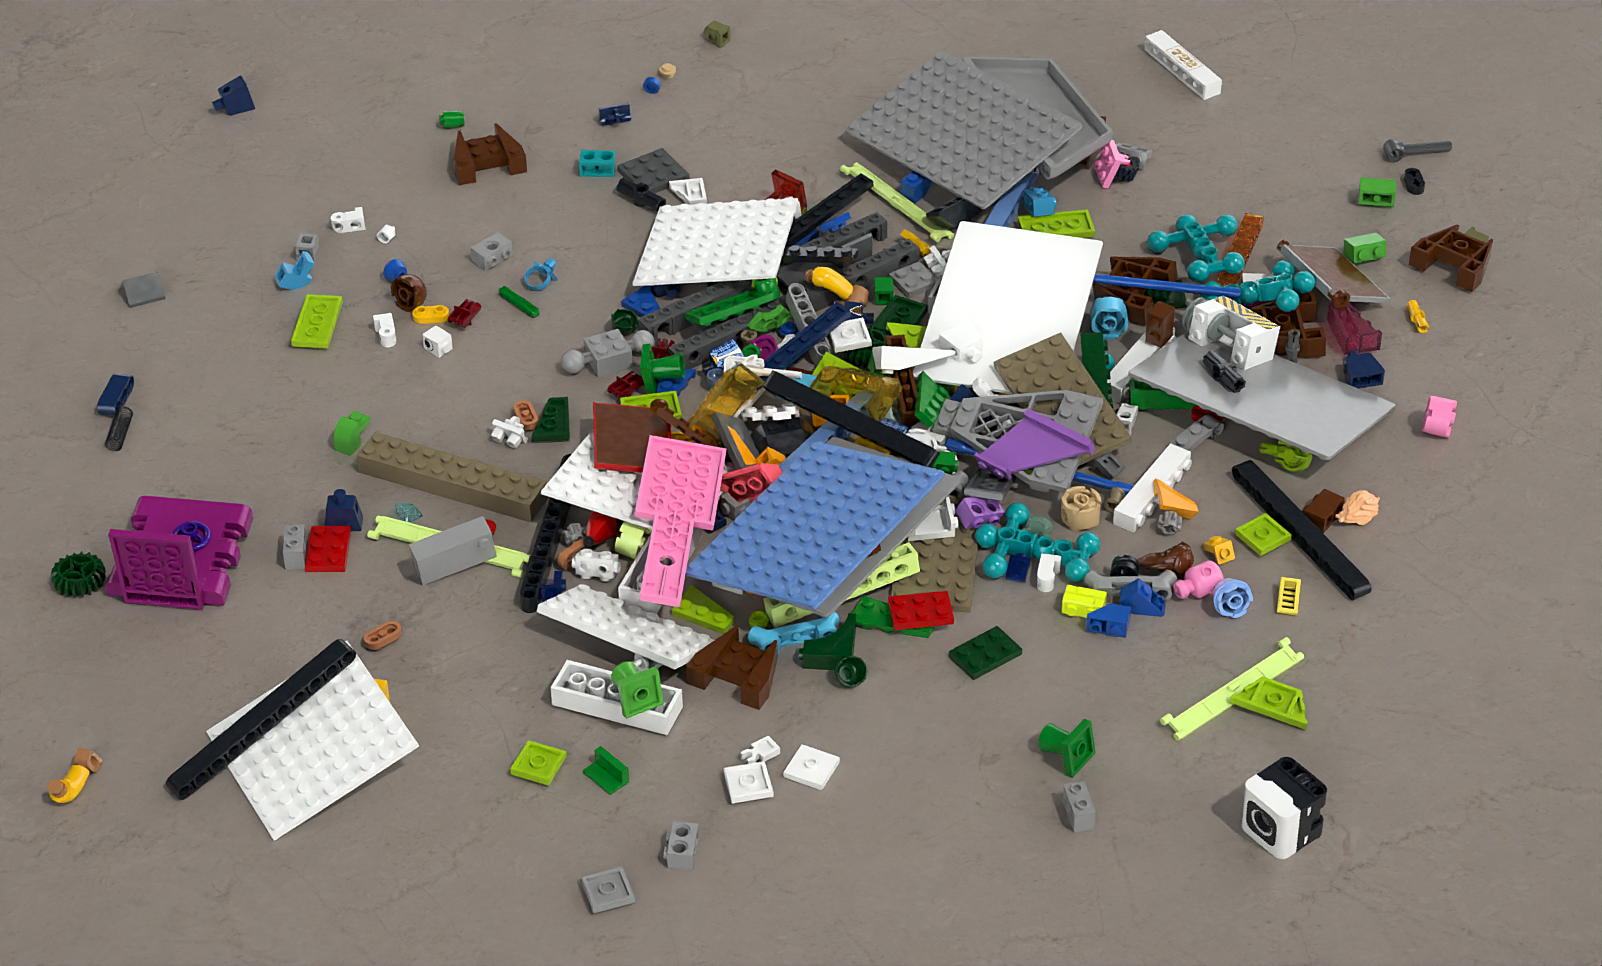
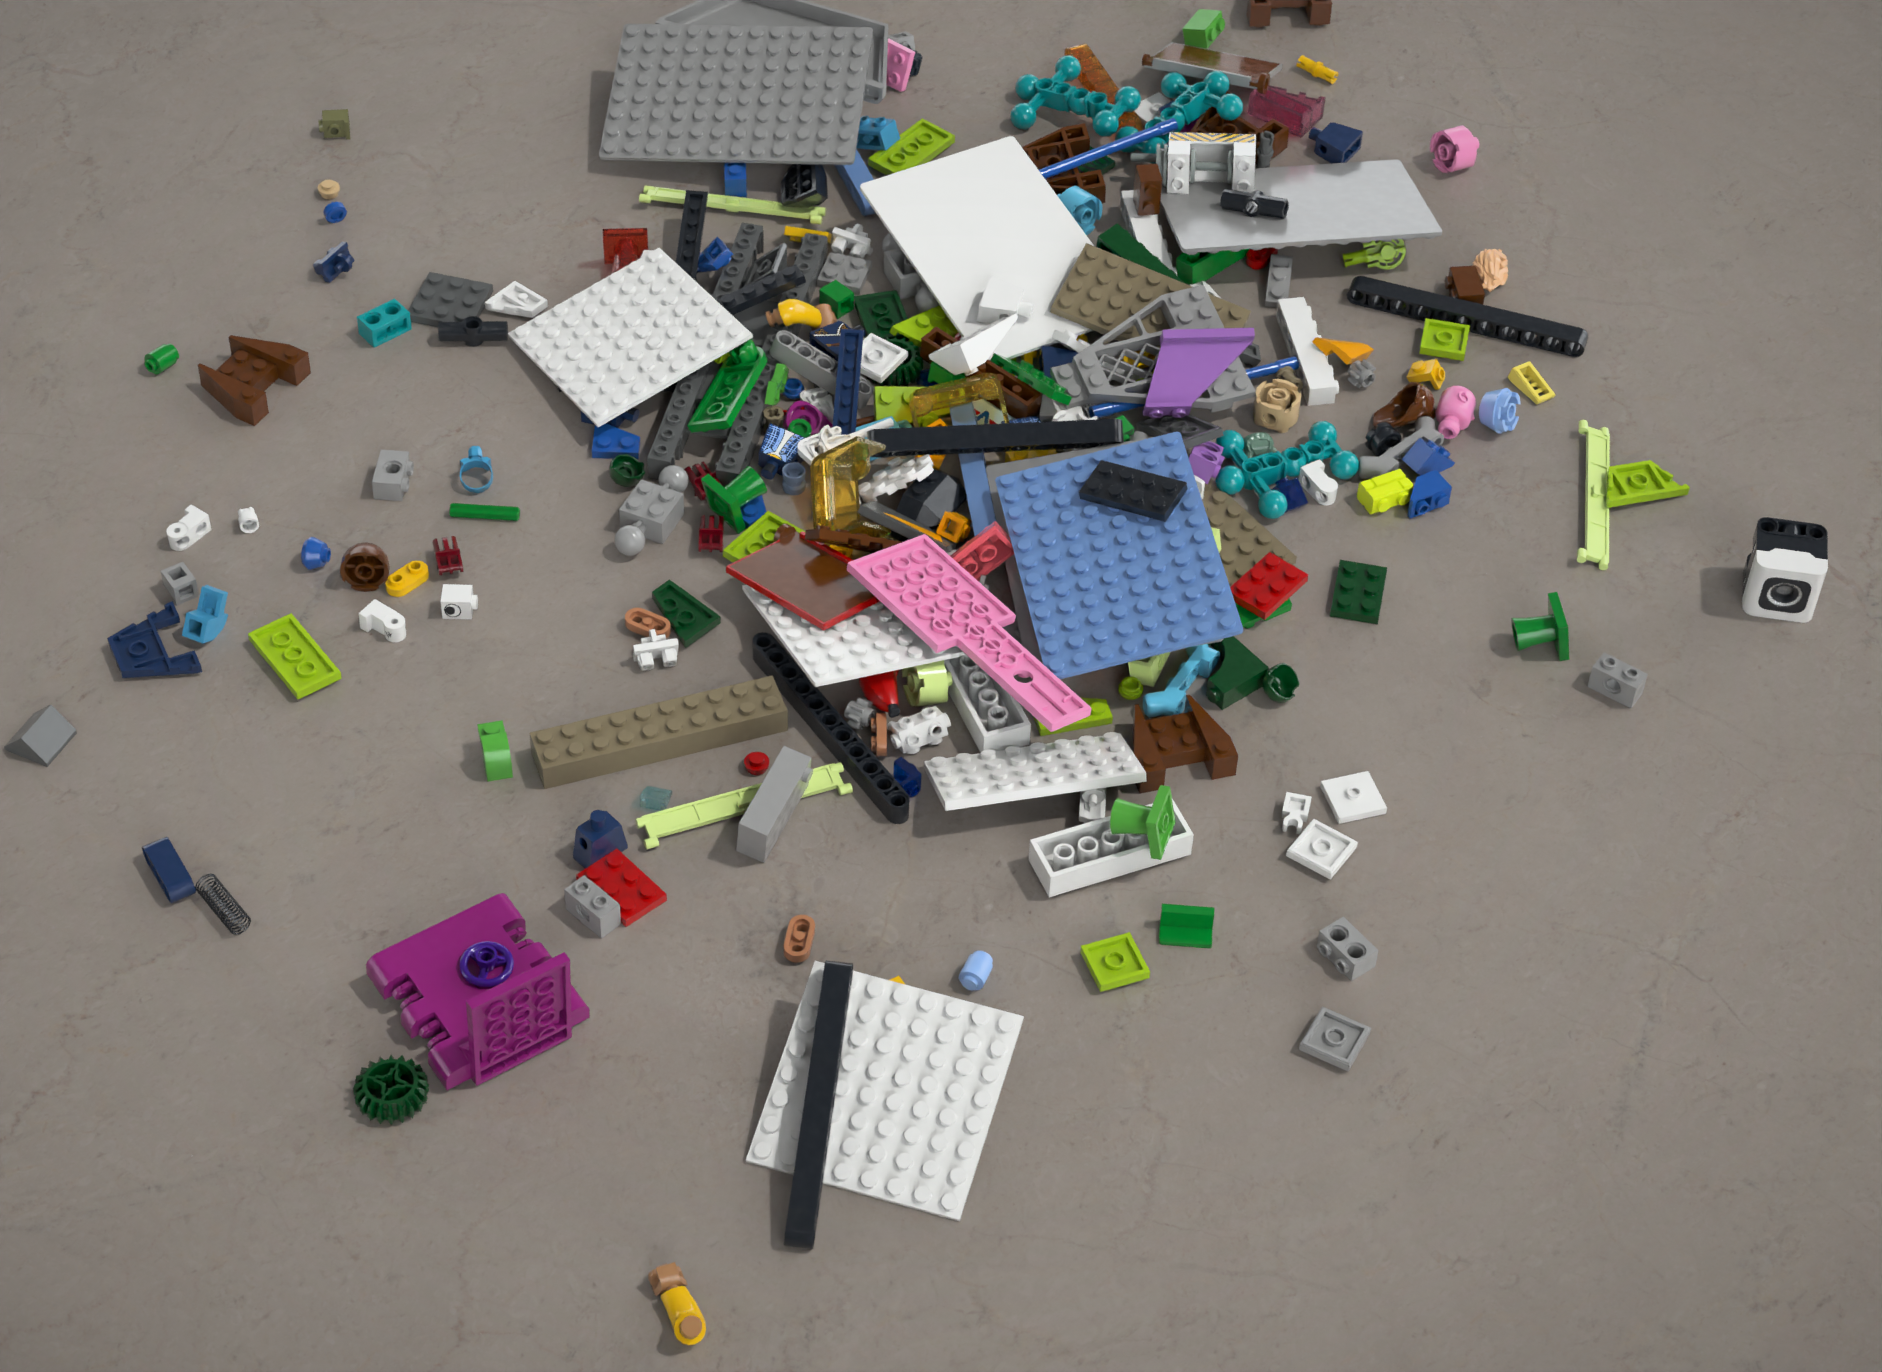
camera: 45 degrees left, 5 degrees up
none -> dark blue wing [107,601,202,678]
none -> light blue brick [959,951,993,990]
none -> black plate [1079,460,1188,522]

